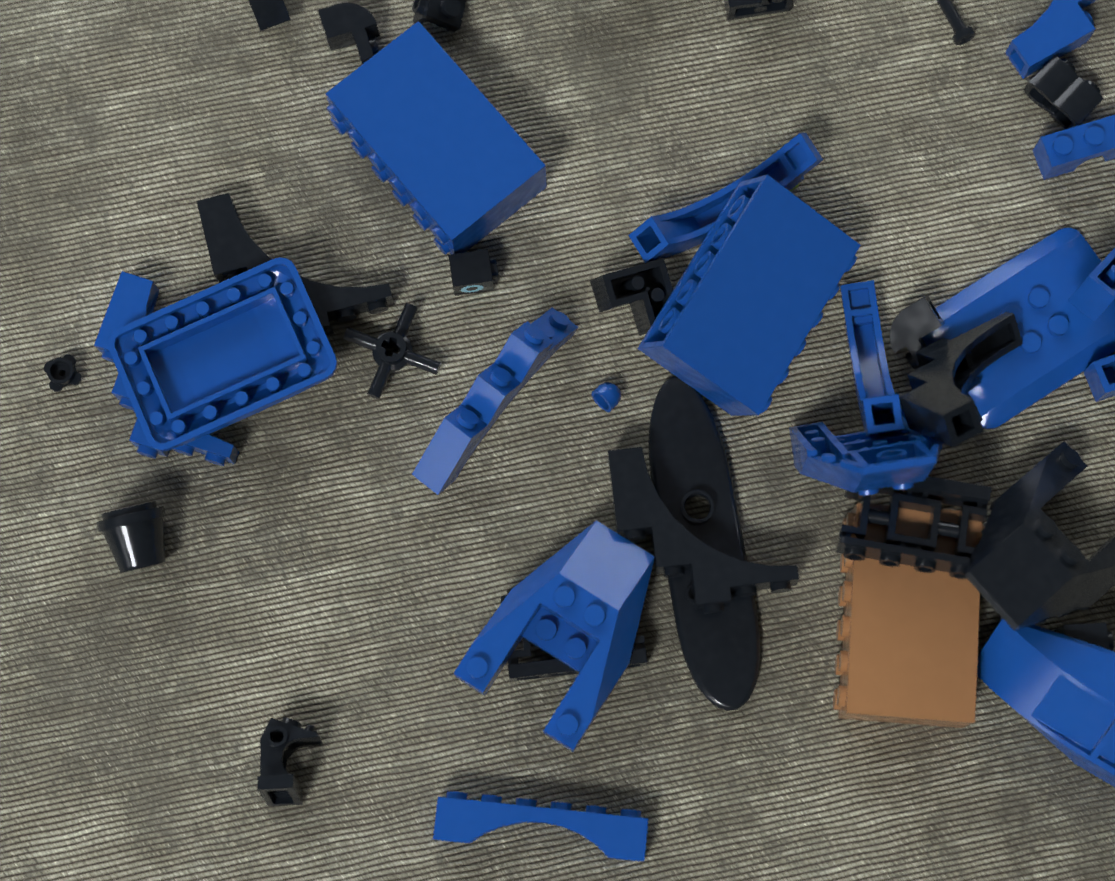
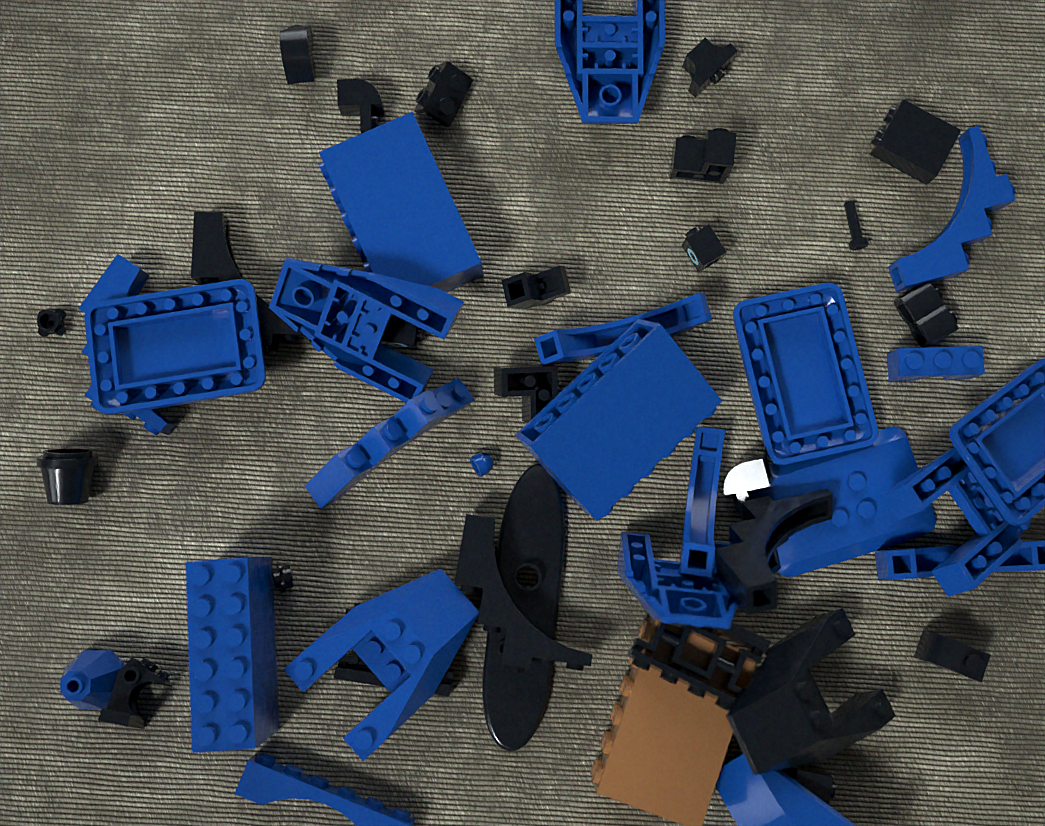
camera: 10 degrees right, 5 degrees up
black bar [344,303,441,399] -> none
none -> blue cone [60,649,125,710]
none -> blue brick [185,557,279,753]
none -> blue wedge [269,258,464,403]
none -> black plate [272,564,293,593]
none -> black brick [501,266,571,309]
none -> black brick [681,224,727,272]
none -> blue wedge [733,283,879,465]

